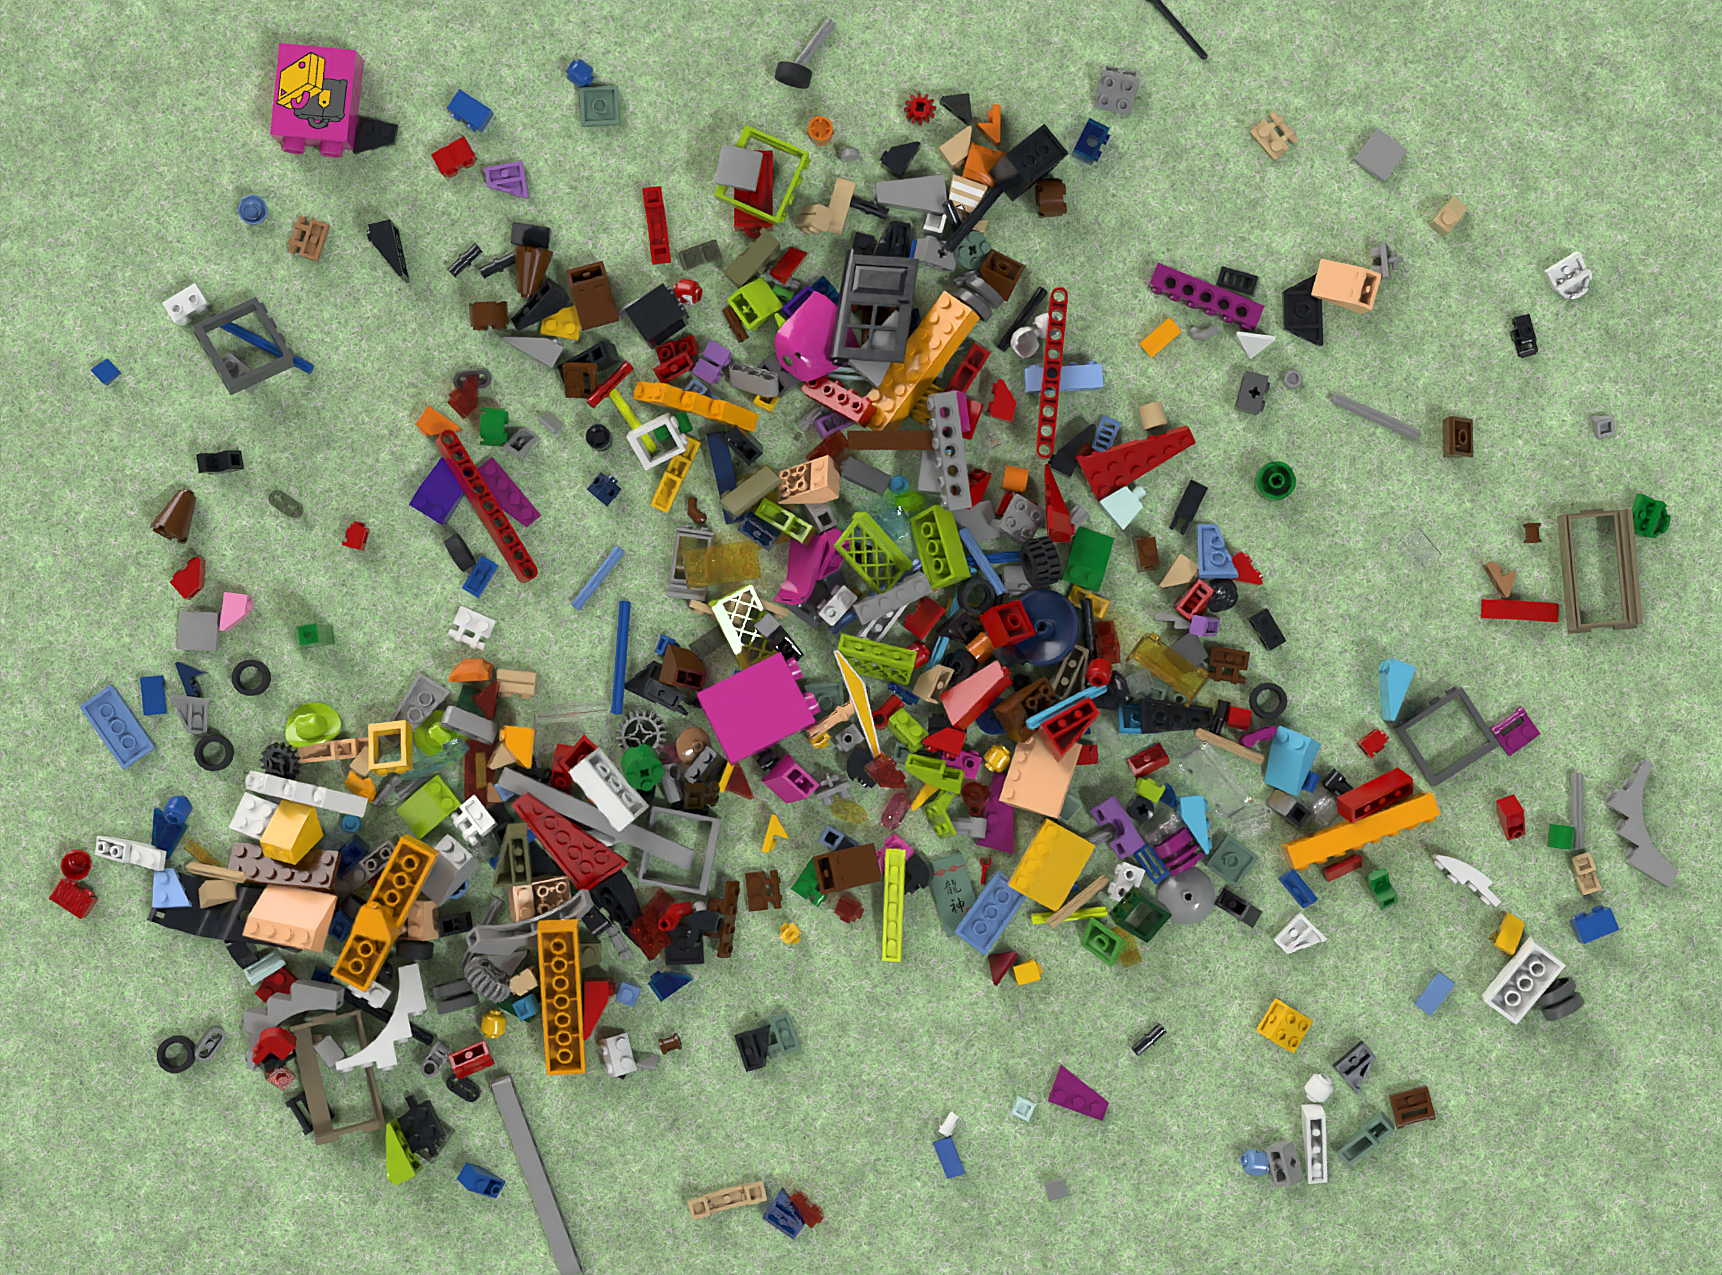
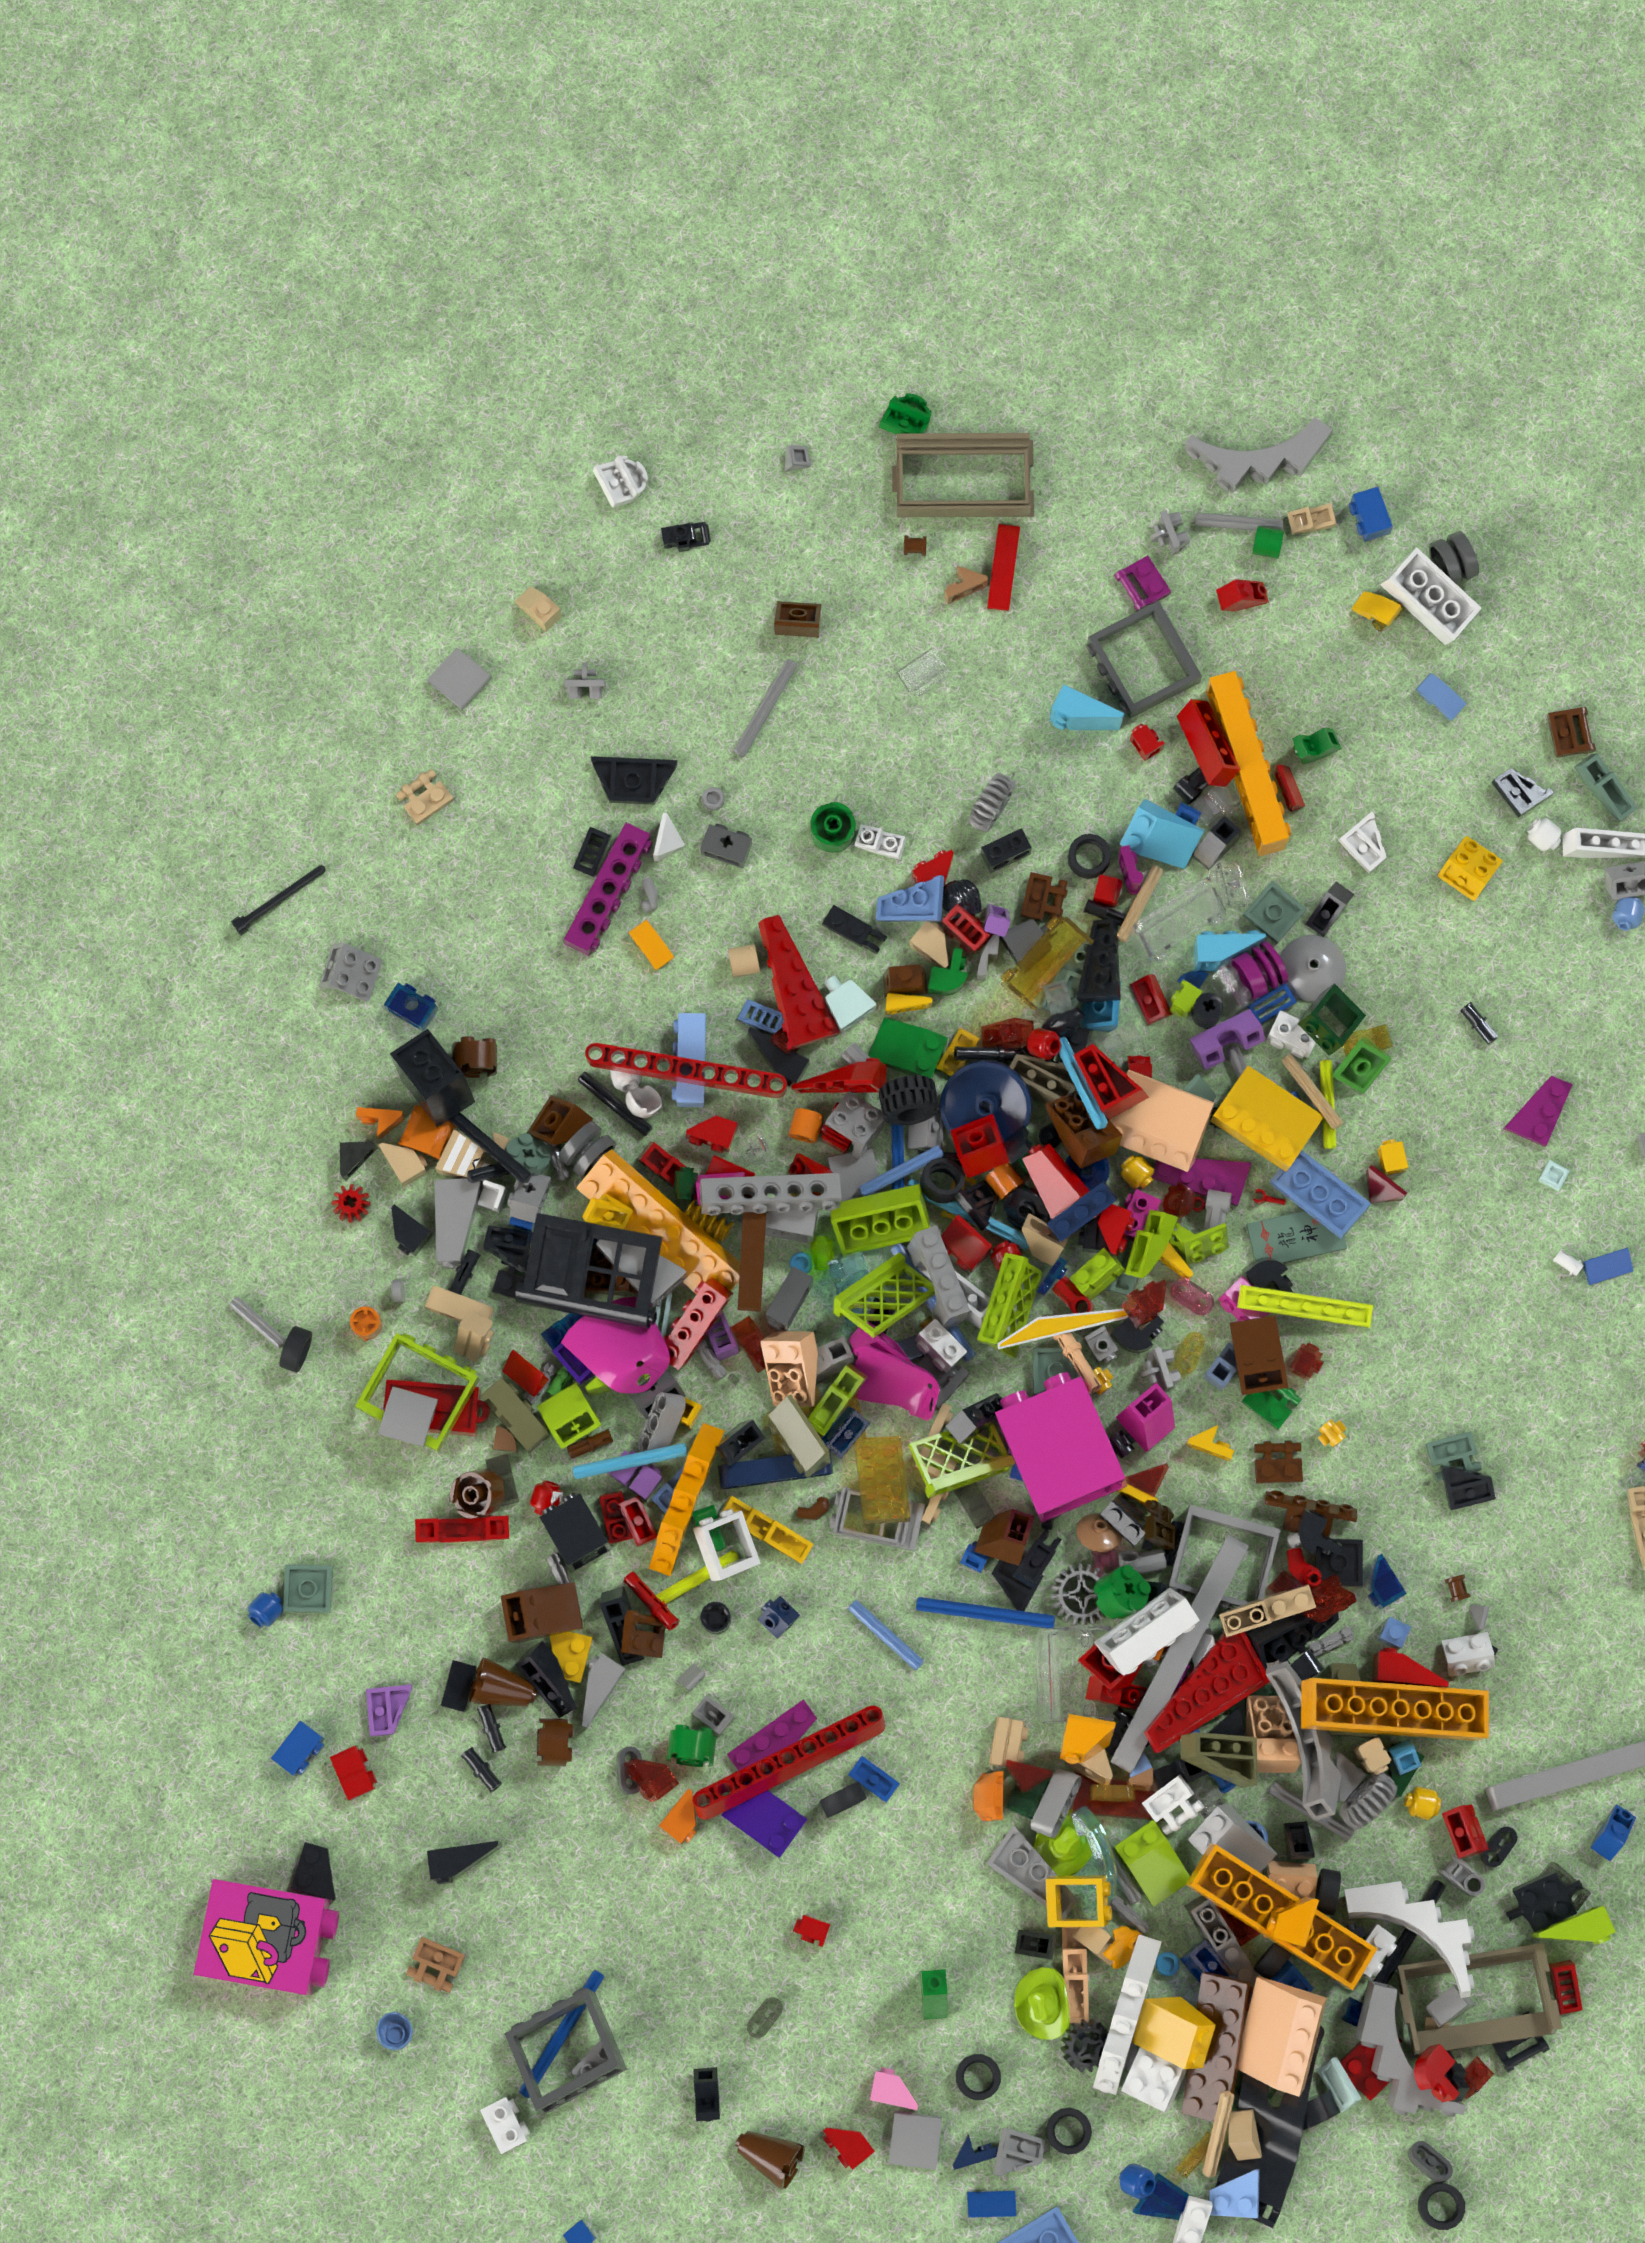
camera: 85 degrees left, 10 degrees down
dark grey wheel [432,978,480,1014] -> none
white plate [448,606,497,651] -> none
blue plate [1279,869,1318,908] -> none
light nougat slope [1311,259,1382,314] -> none
white slope [1431,854,1501,907] -> none
none -> reddish brown brick [450,1468,504,1519]
none -> medium nougat tile [493,1426,517,1453]
none -> medium azure axle [573,1443,687,1479]
none -> yellow slope [582,1193,633,1229]
none -> dark green brick [673,1167,698,1200]
none -> white slope [855,824,907,860]
none -> yellow slope [885,993,933,1015]
none -> green brick [928,948,968,996]
none -> light grey gear [969,773,1015,832]
none -> pearl dark grey slope [1015,1930,1056,1960]
none -> dark blue arch [1047,1180,1117,1242]
none -> light grey hips [1150,510,1190,555]
none -> tan slope [1219,1584,1316,1637]
none -> red slope [1548,1960,1583,2015]

